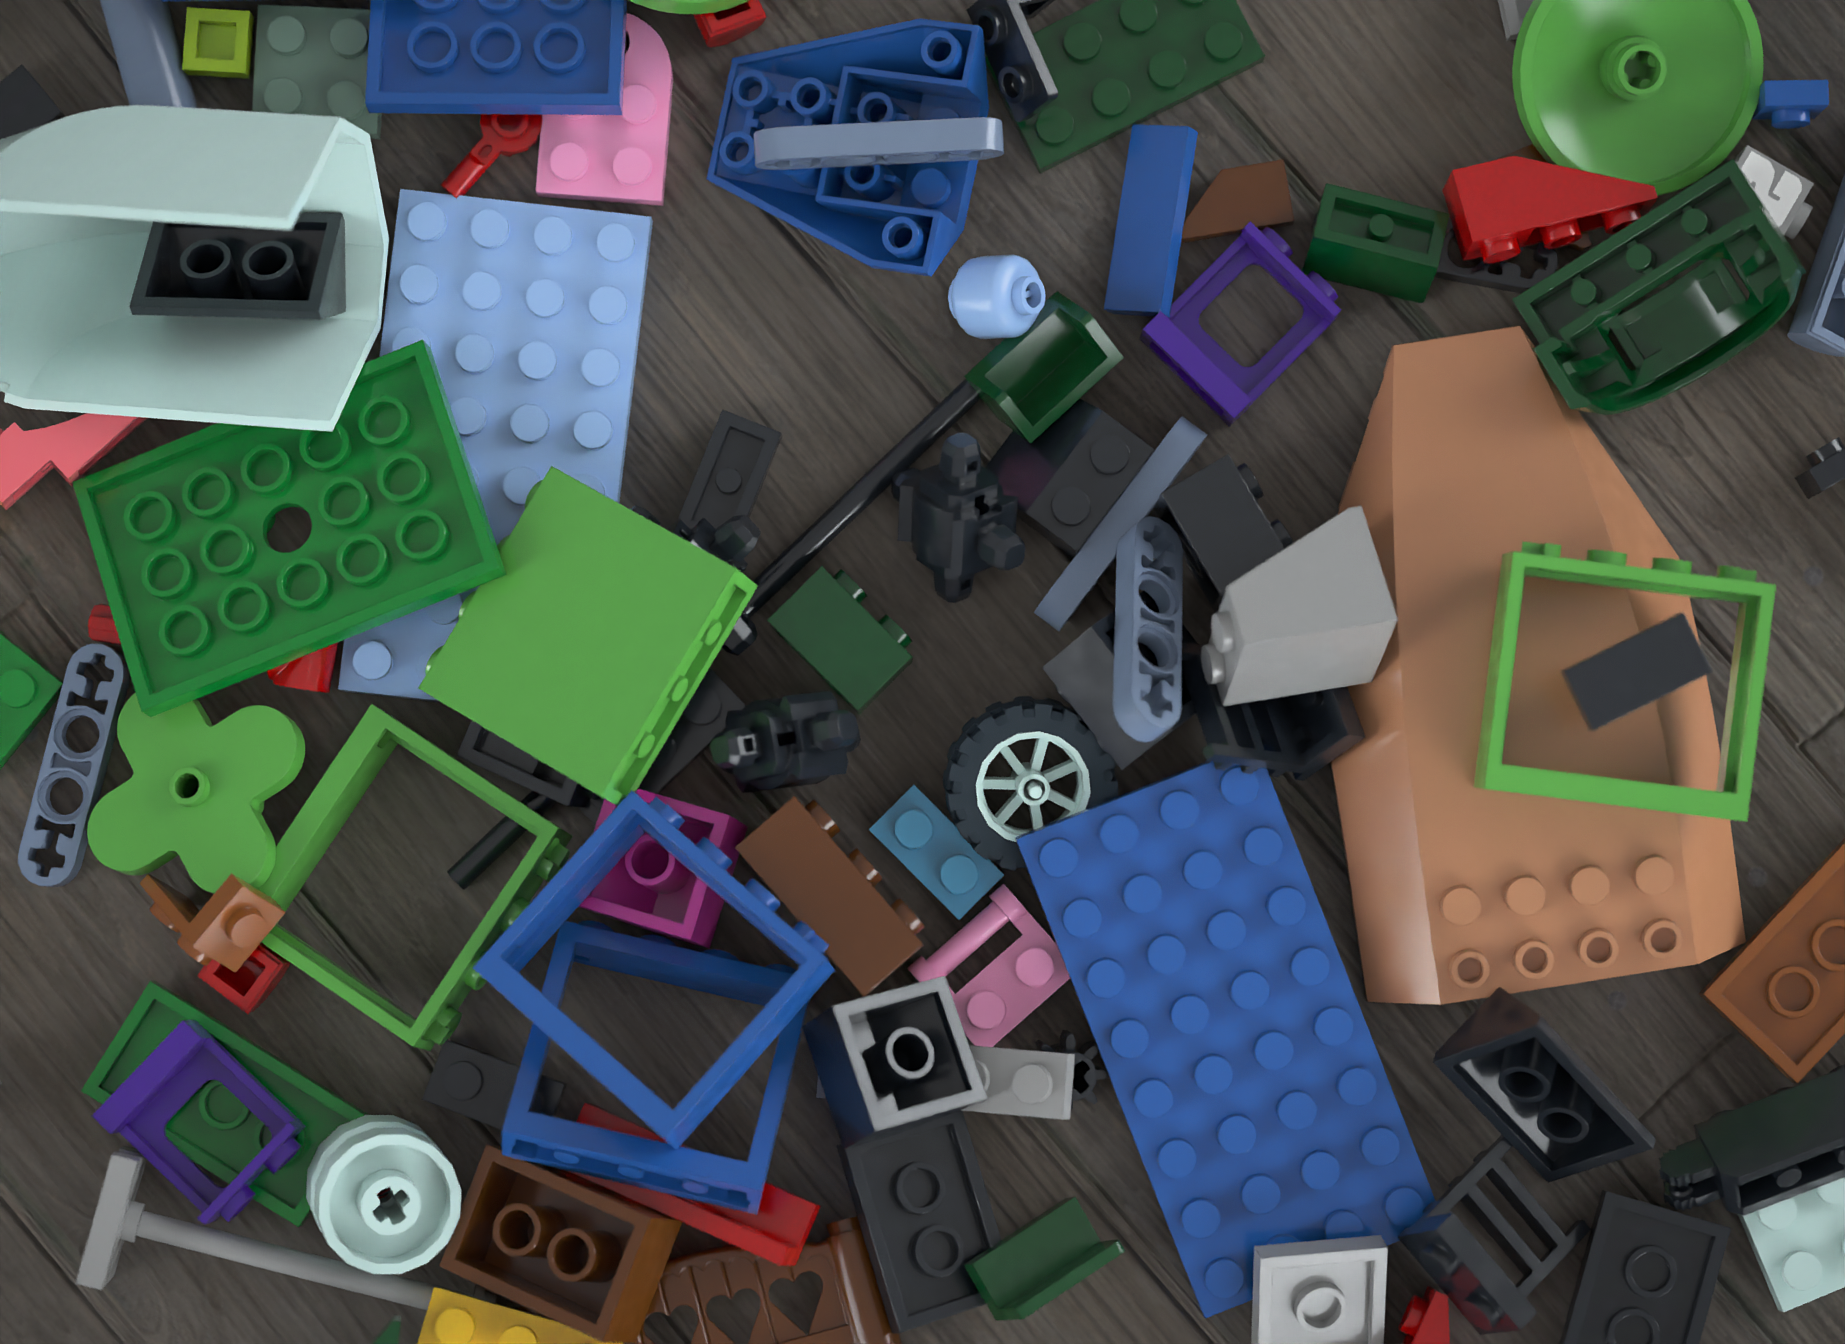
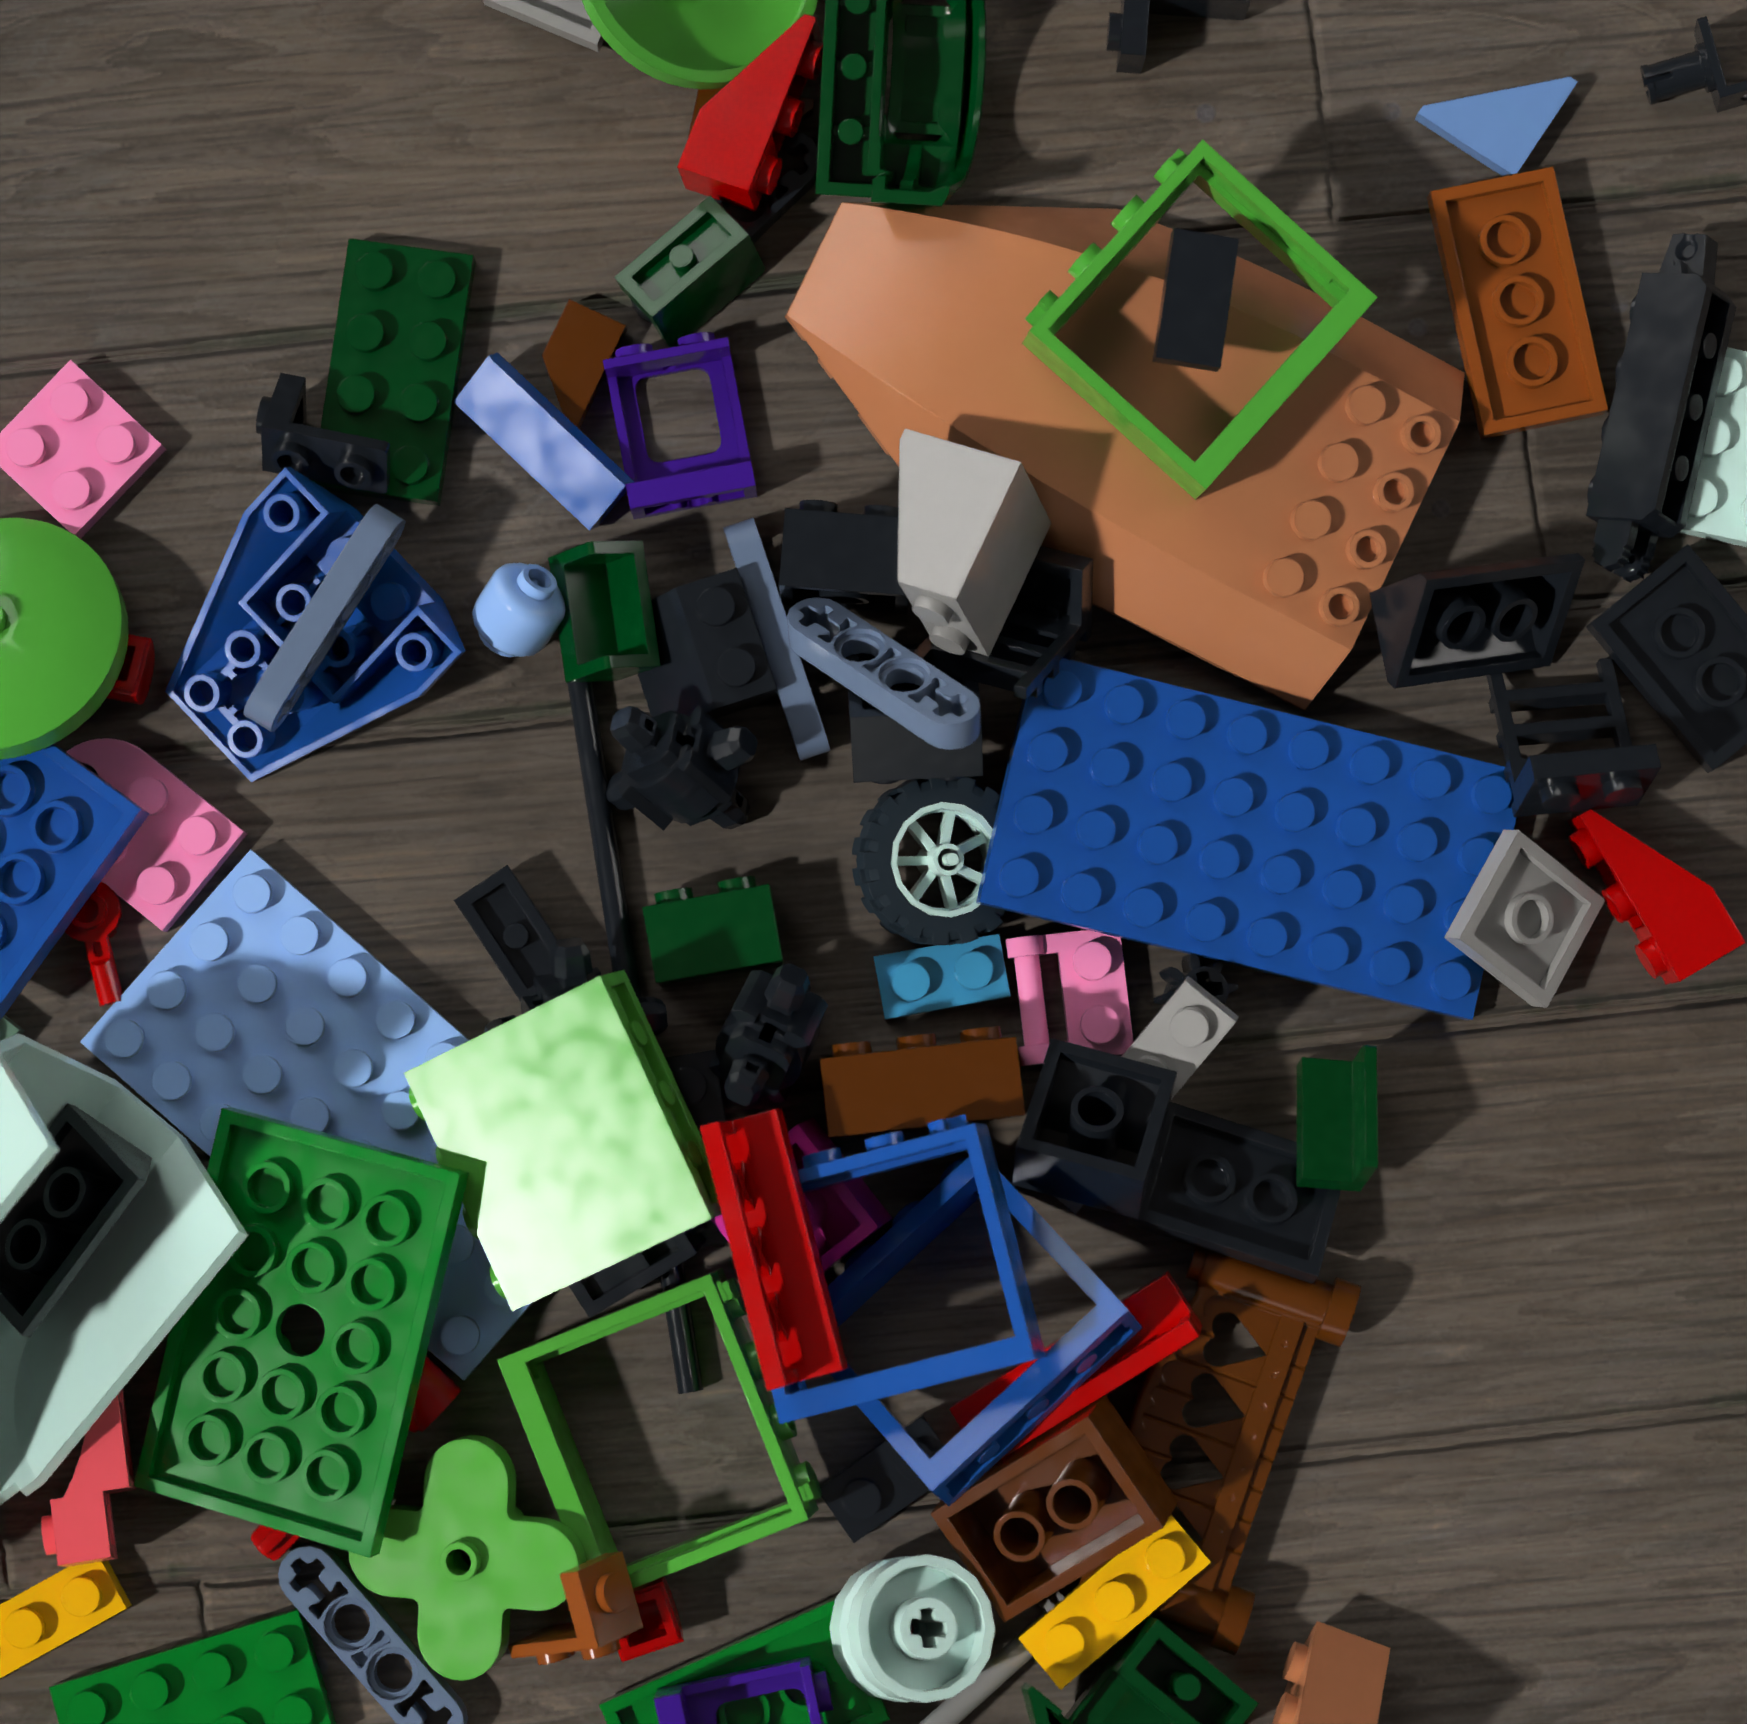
camera: 60 degrees left, 0 degrees up
none -> red fence [700,1108,848,1391]

